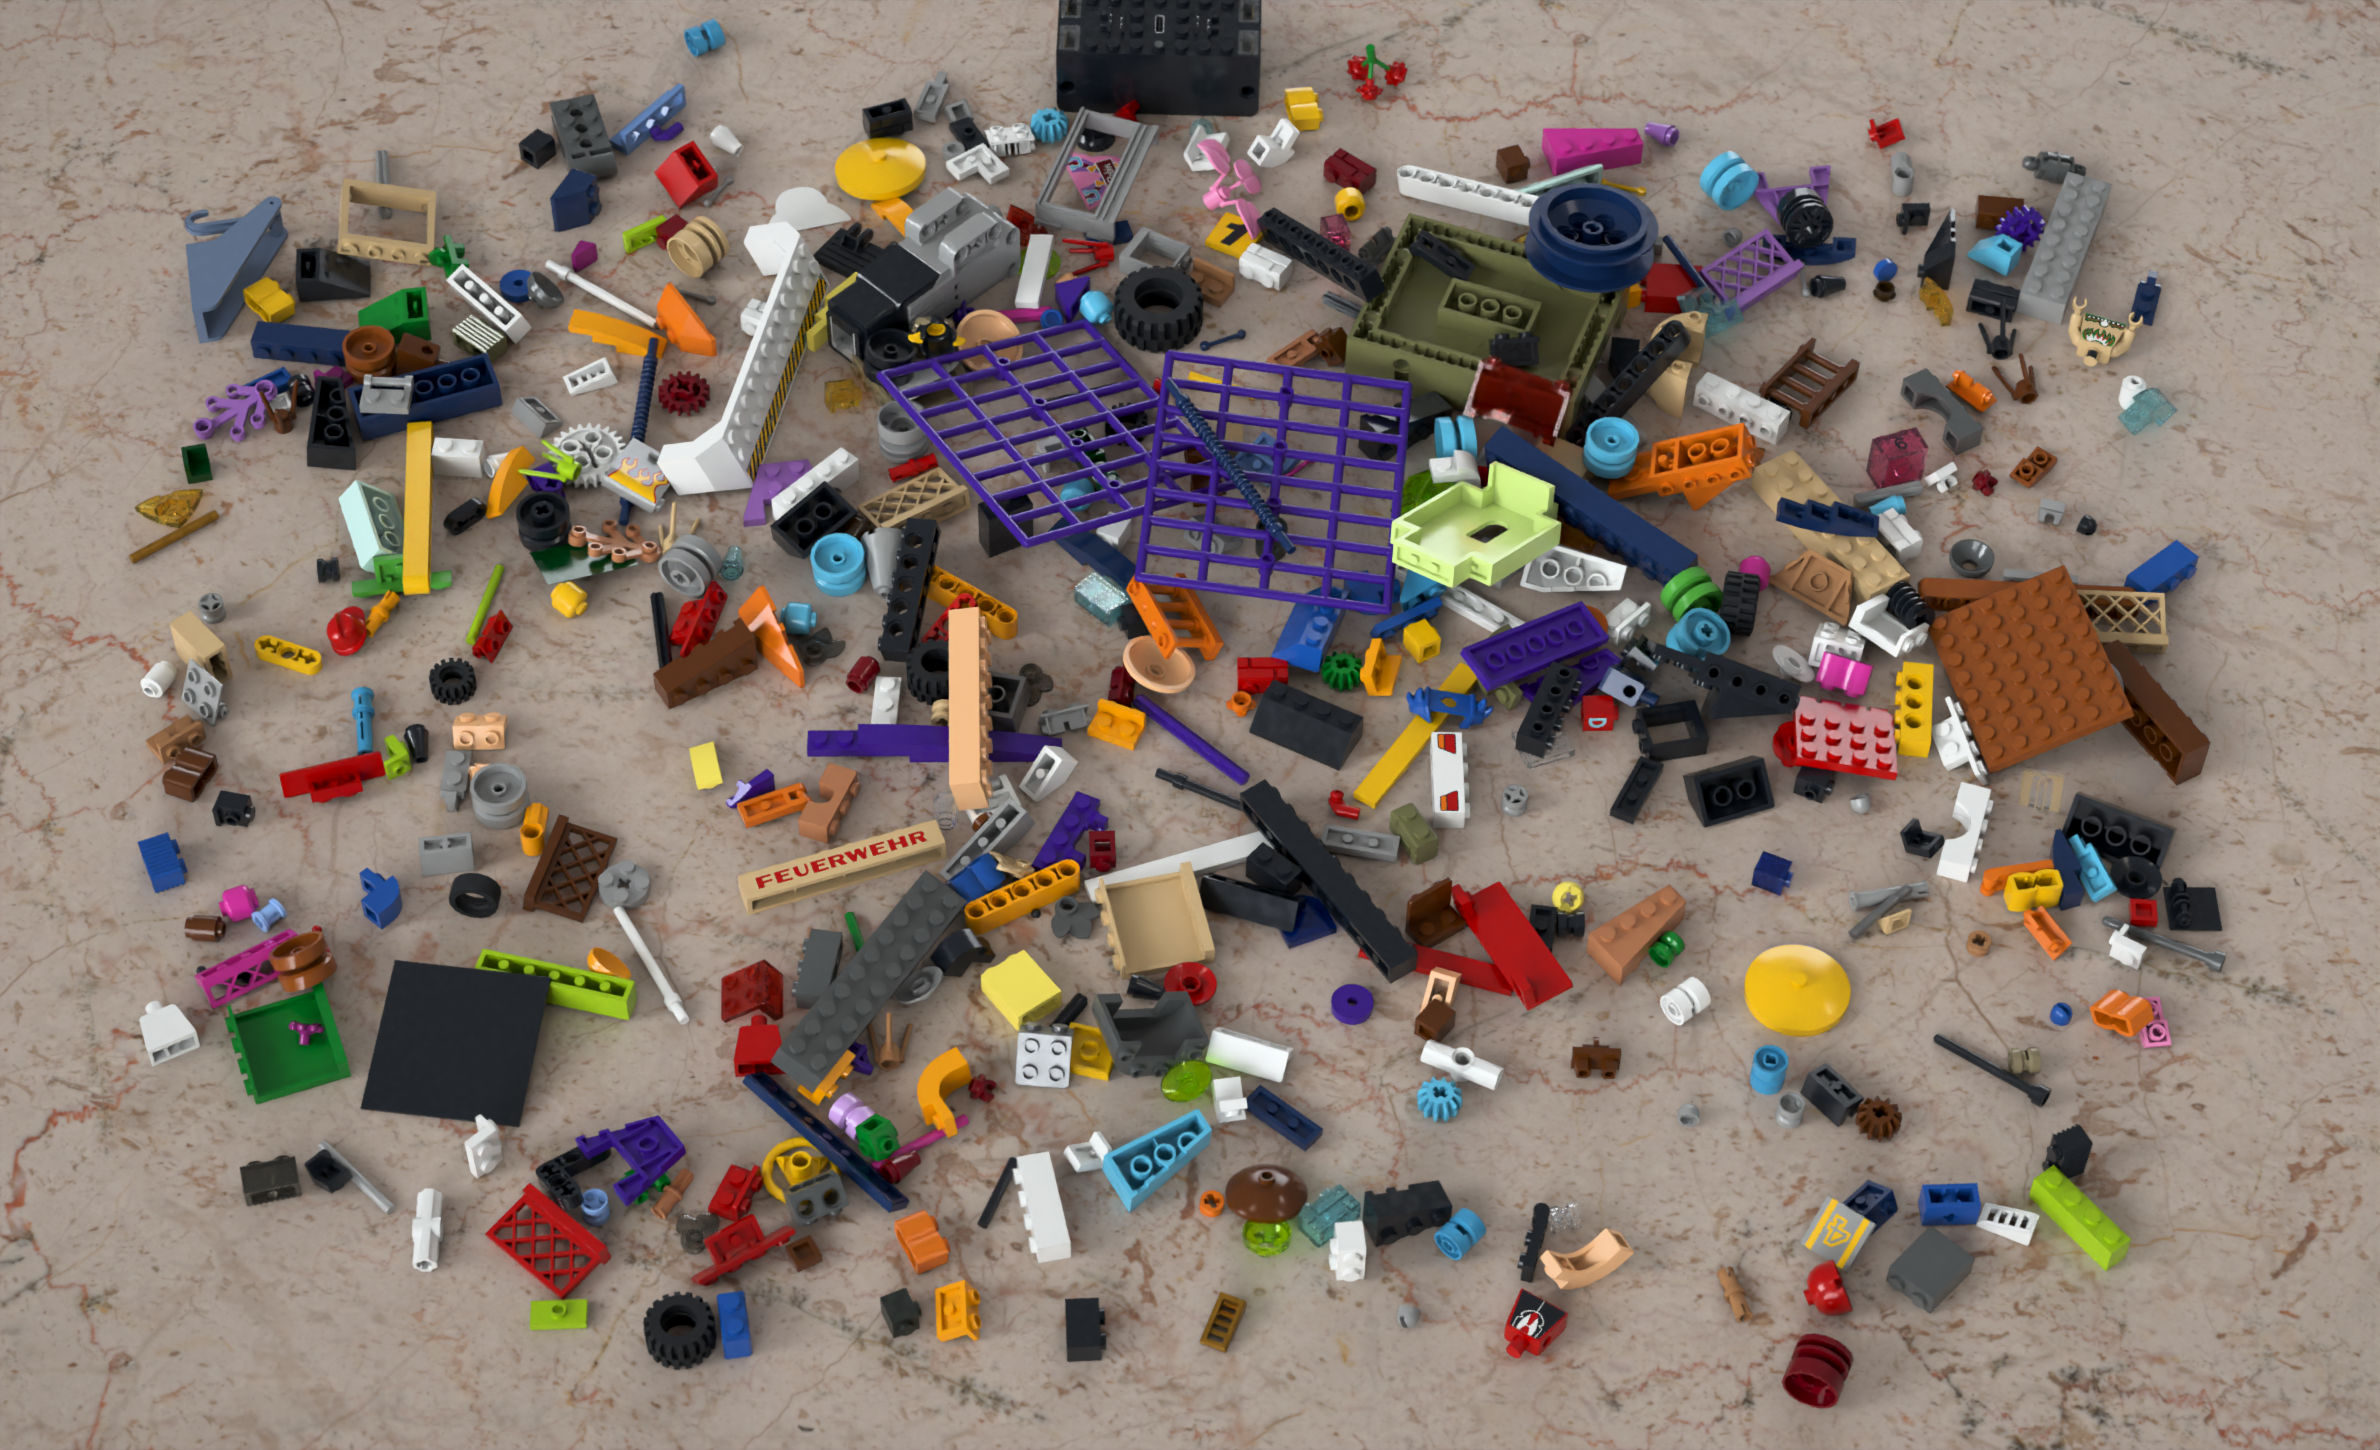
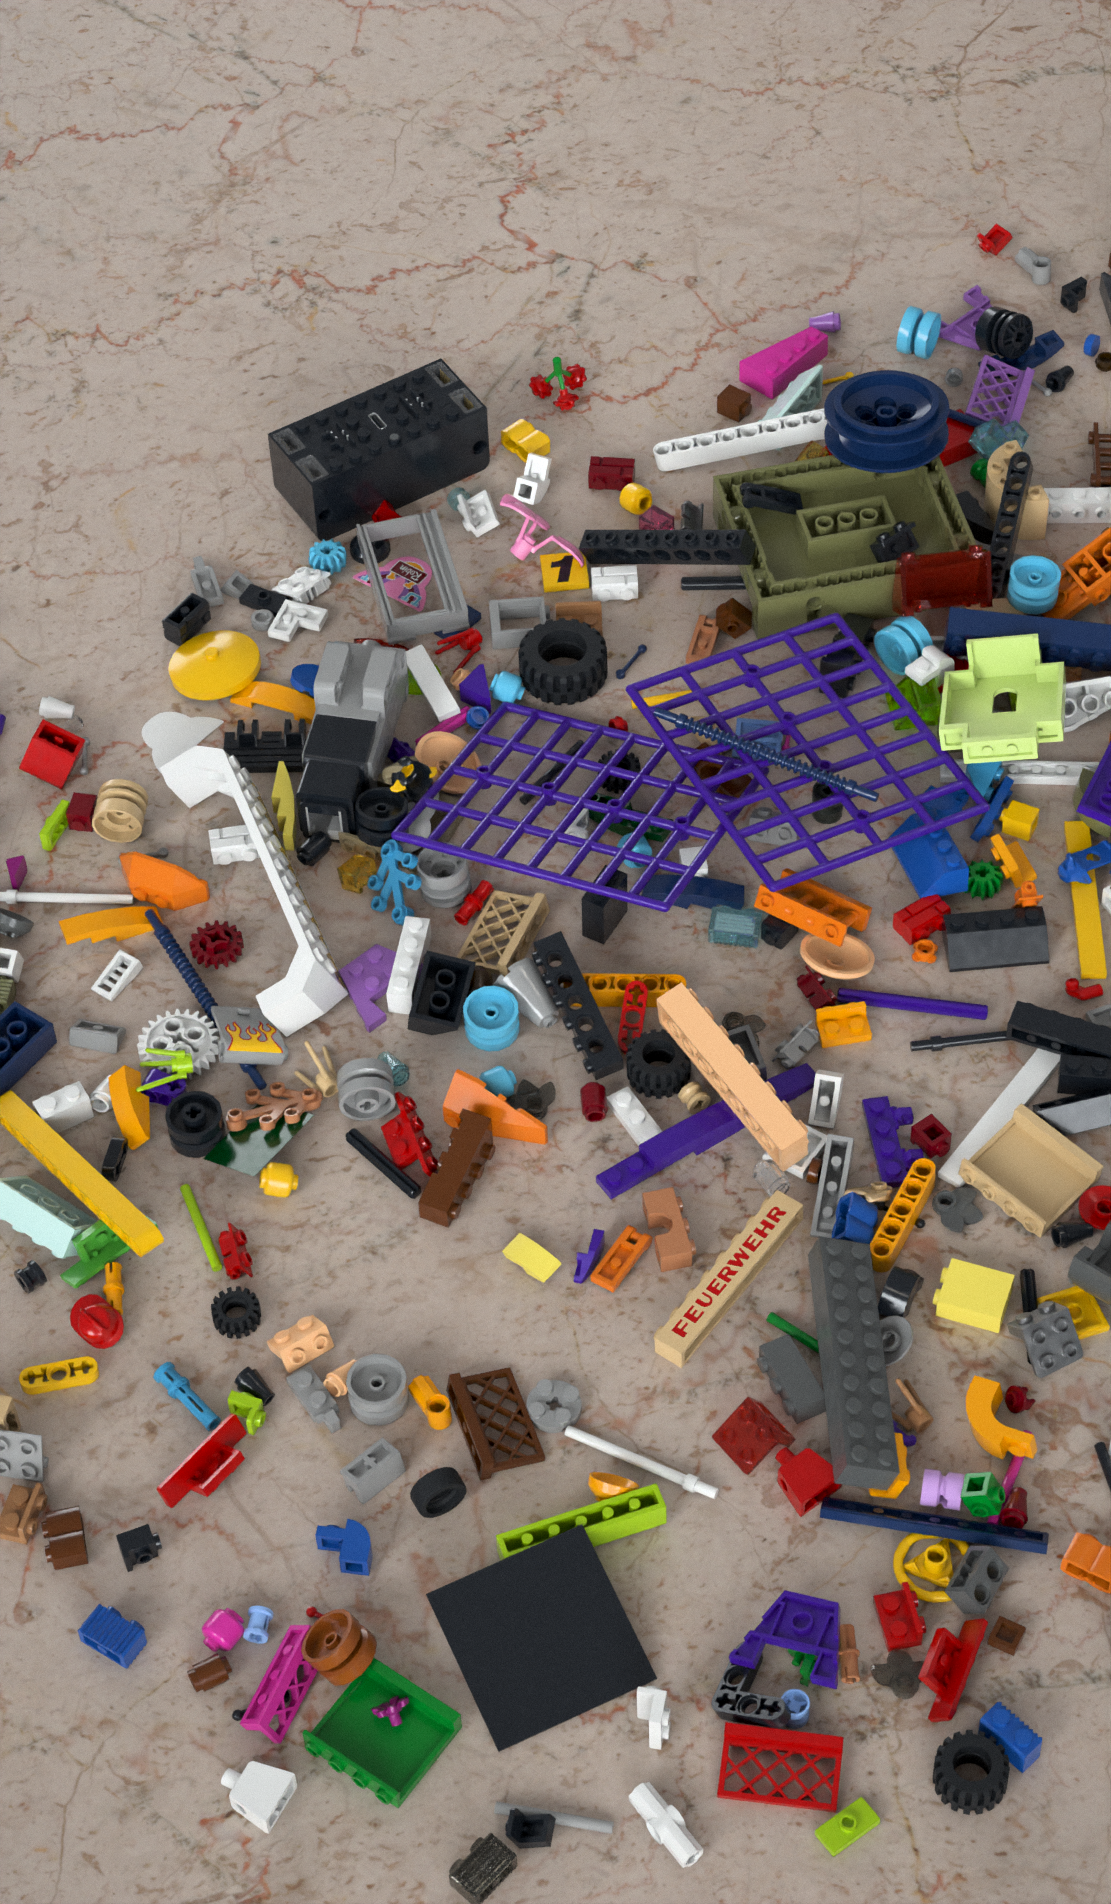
camera: 30 degrees left, 0 degrees up
none -> black brick [296,831,332,866]
none -> dark azure plant [367,839,422,926]
none -> orange hinge [1011,881,1044,909]

